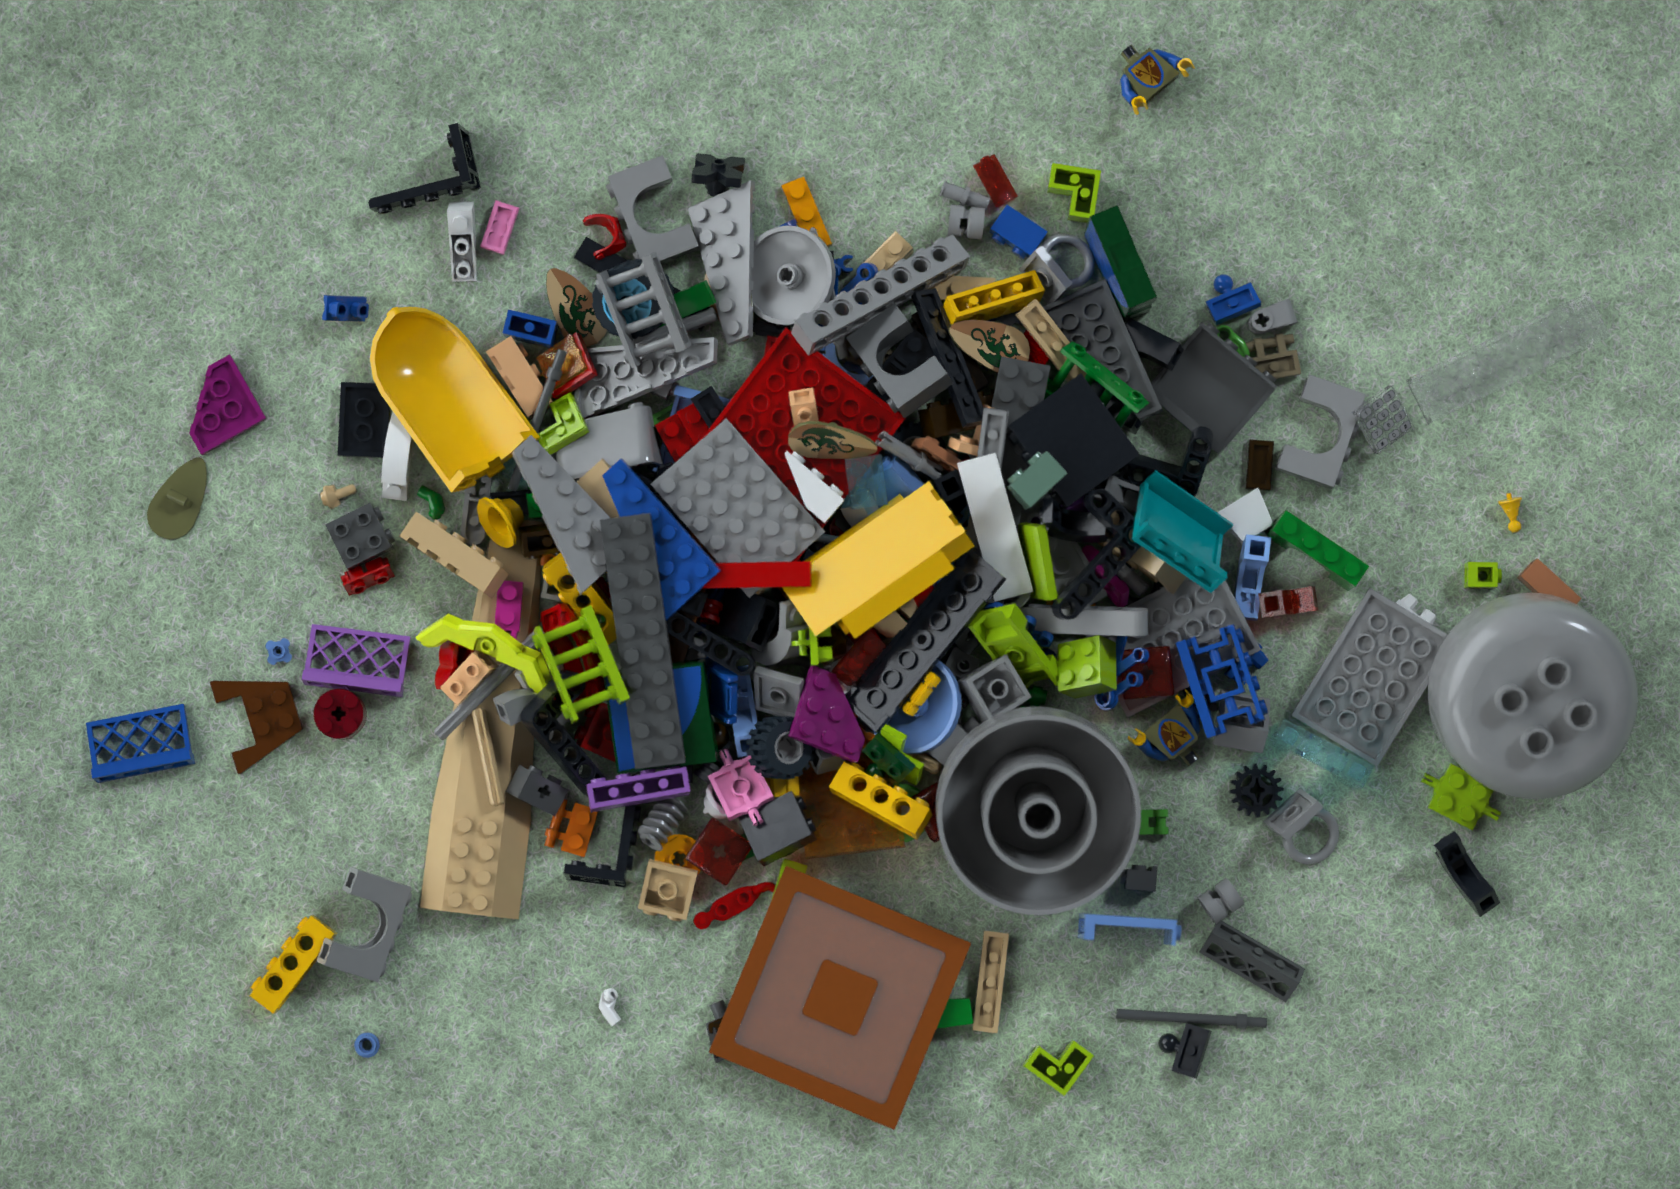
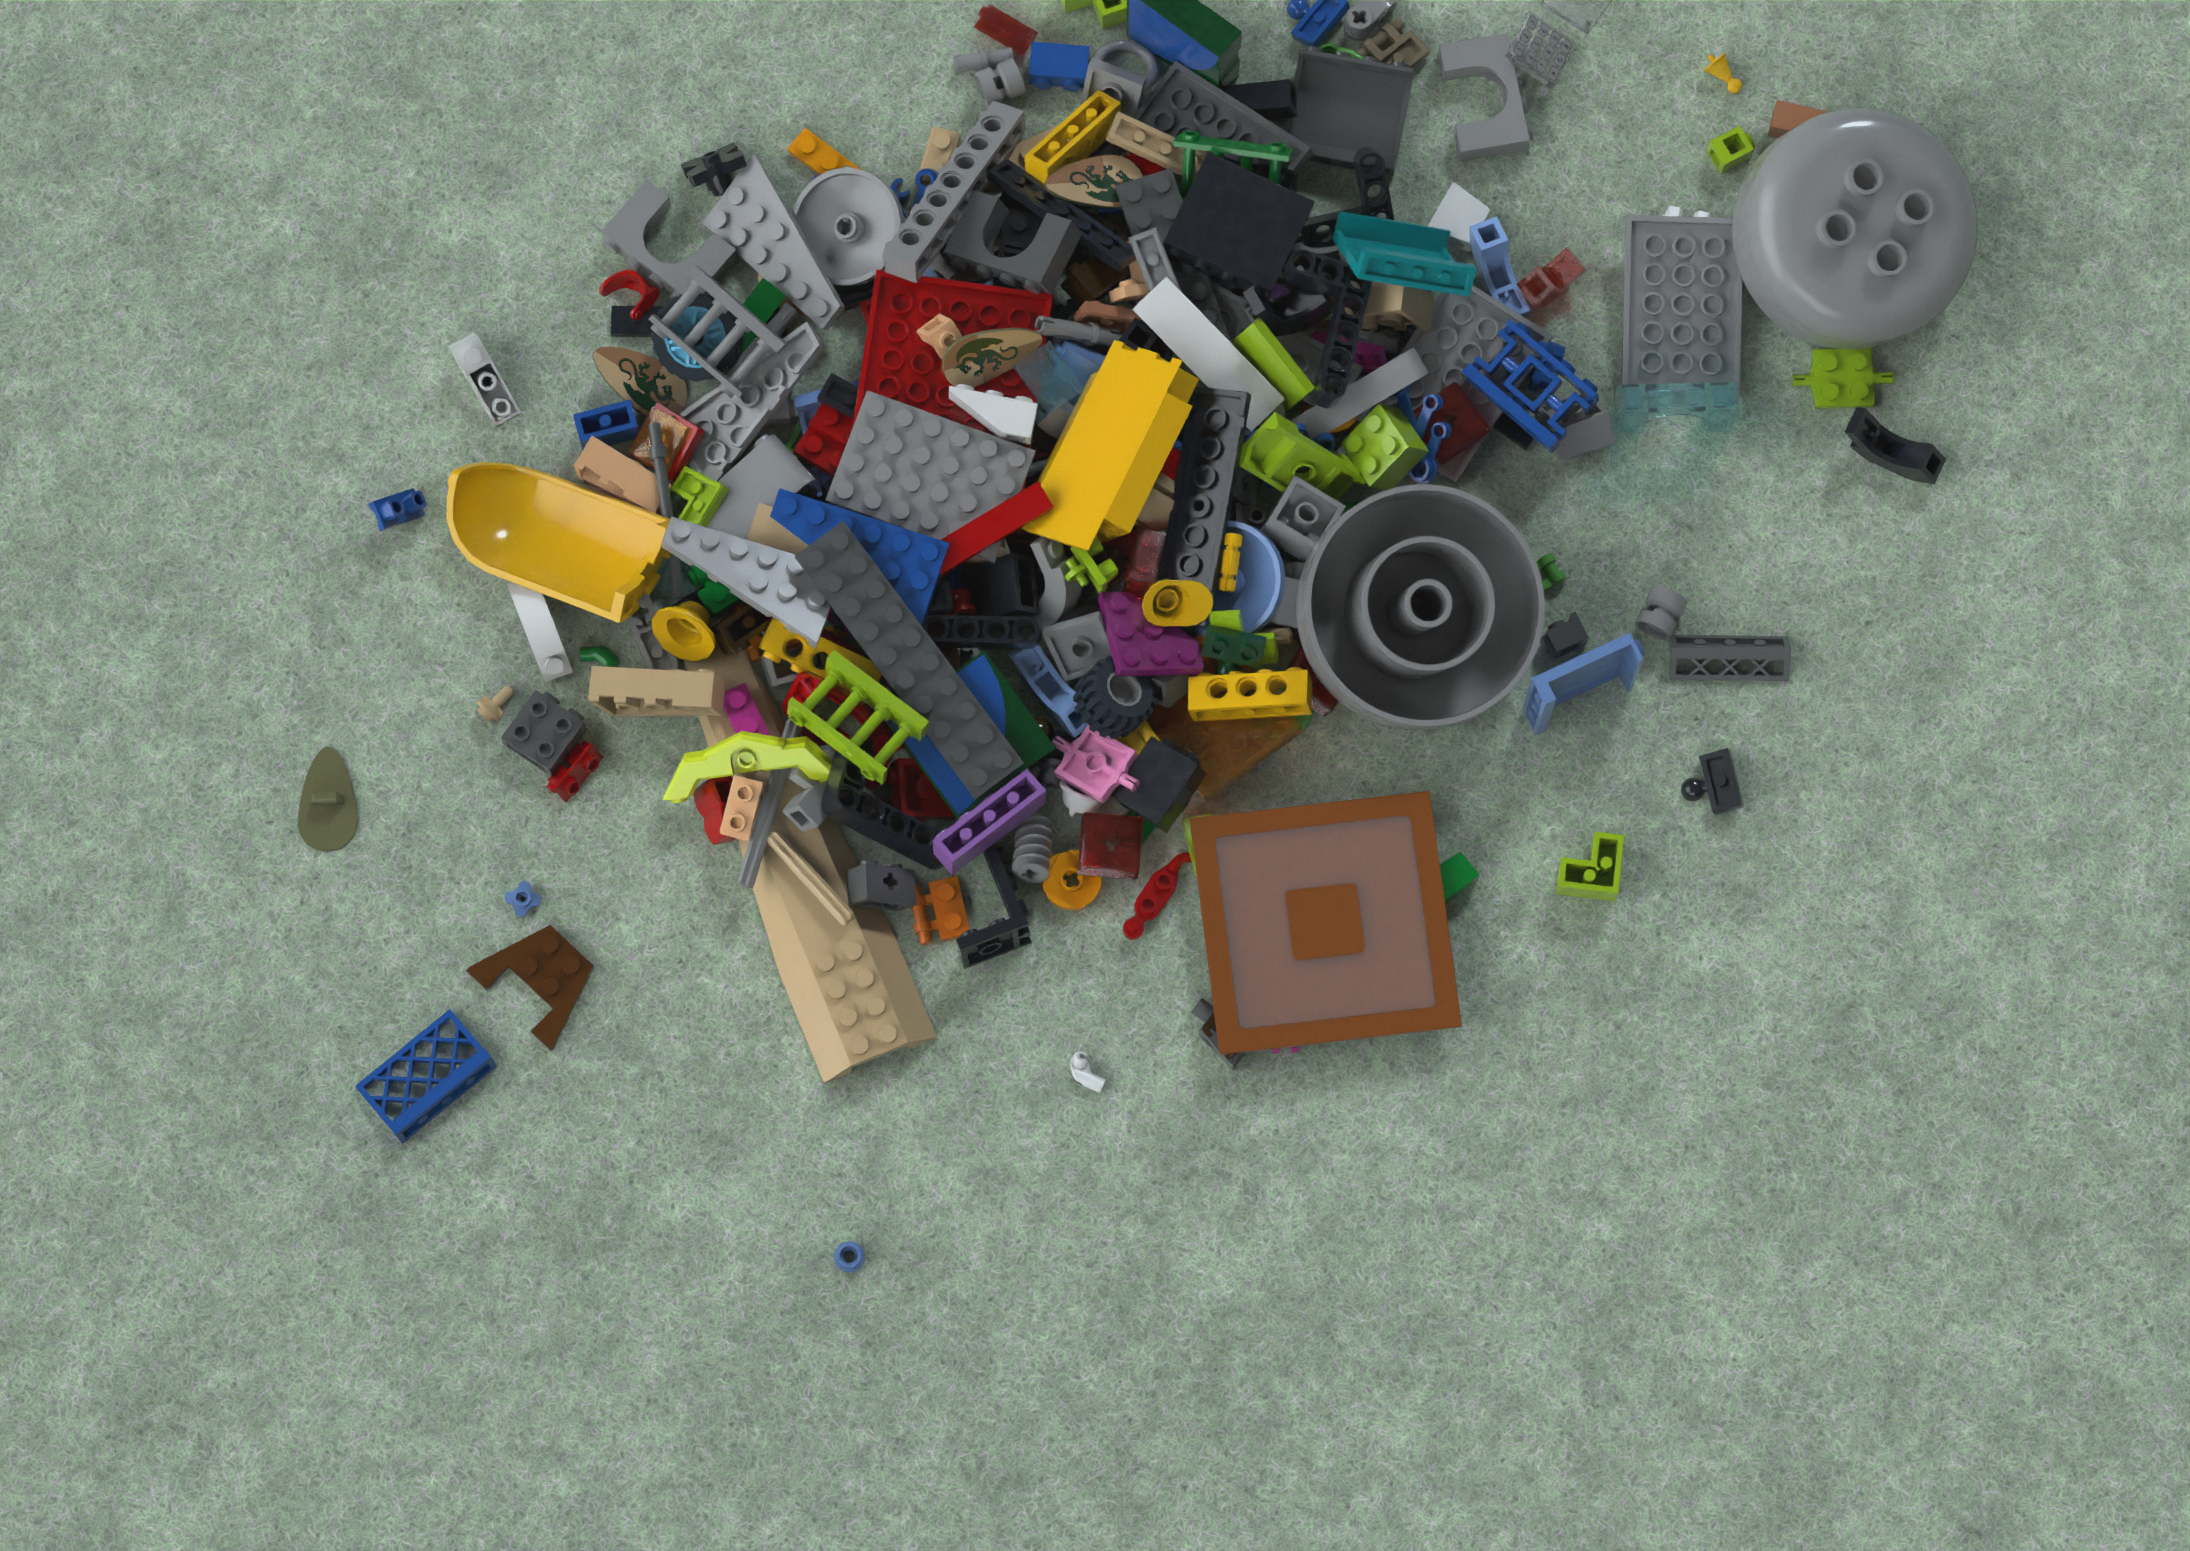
camera: 30 degrees left, 10 degrees down
magenta plate [189,354,267,456] -> none
yellow brick [249,915,337,1014] -> none
medium lavender fence [302,624,411,698] -> none
dark red brick [313,689,367,740] -> none
light grey arch [317,866,412,982] -> none
black plate [337,382,390,458] -> none
black bracket [368,123,481,214] -> none
bright pink plate [480,200,520,255] -> none
tan plate [638,859,698,921] -> none
blue container [700,657,738,724] -> none
tan plate [972,931,1009,1033] -> none
sand green brick [1006,451,1067,510] -> none
dark grey bar [1116,1009,1267,1029] -> none
torso [1127,690,1200,766] -> none
black gear [1229,763,1284,818] -> none
dark brown tile [1245,439,1274,491] -> none
light grey tile [1263,788,1339,865] -> none
green arch [1267,510,1369,591] -> none
none -> yellow piece [1142,579,1213,626]

